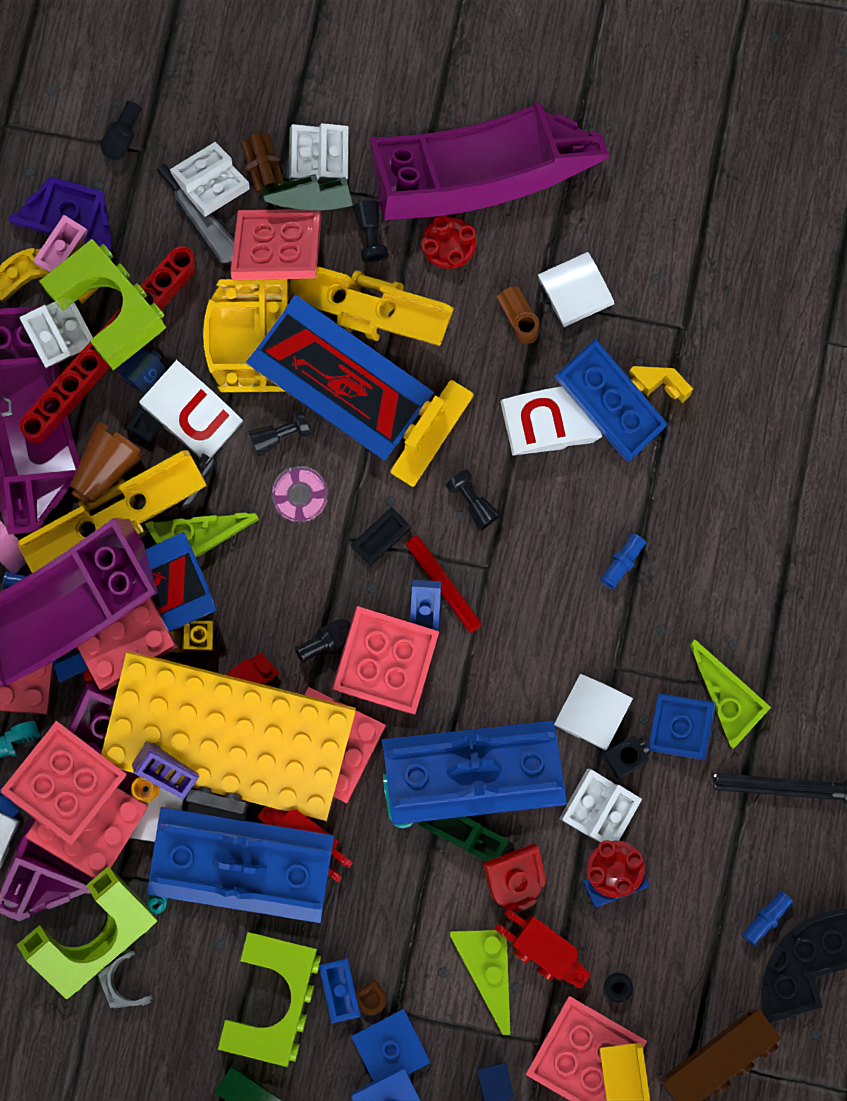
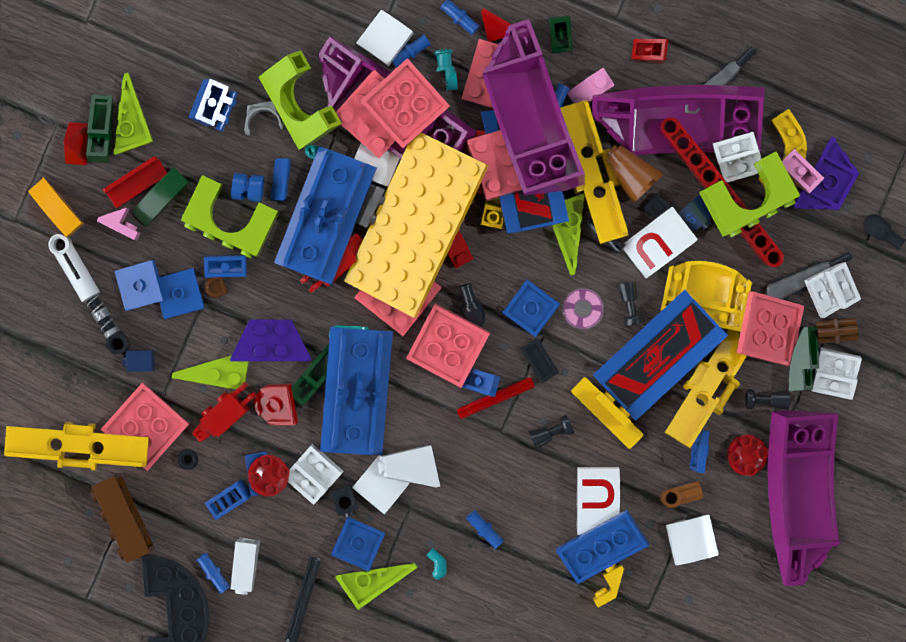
camera: 100 degrees right, 10 degrees up
light orange plate [131,776,160,804] -> none
dark purple slope [132,742,200,799] -> none
none -> blue brick [188,79,238,132]
none -> blue slope [204,479,251,520]
none -> dark purple wing [230,320,311,362]
none -> blue wheel [231,172,264,203]
none -> white slope [231,537,260,595]
none -> blue slope [271,158,291,201]
none -> white slope [378,445,440,487]
none -> teal arm [426,548,447,580]
none -> blue plate [502,279,560,337]
none -> blue plate [690,429,710,473]

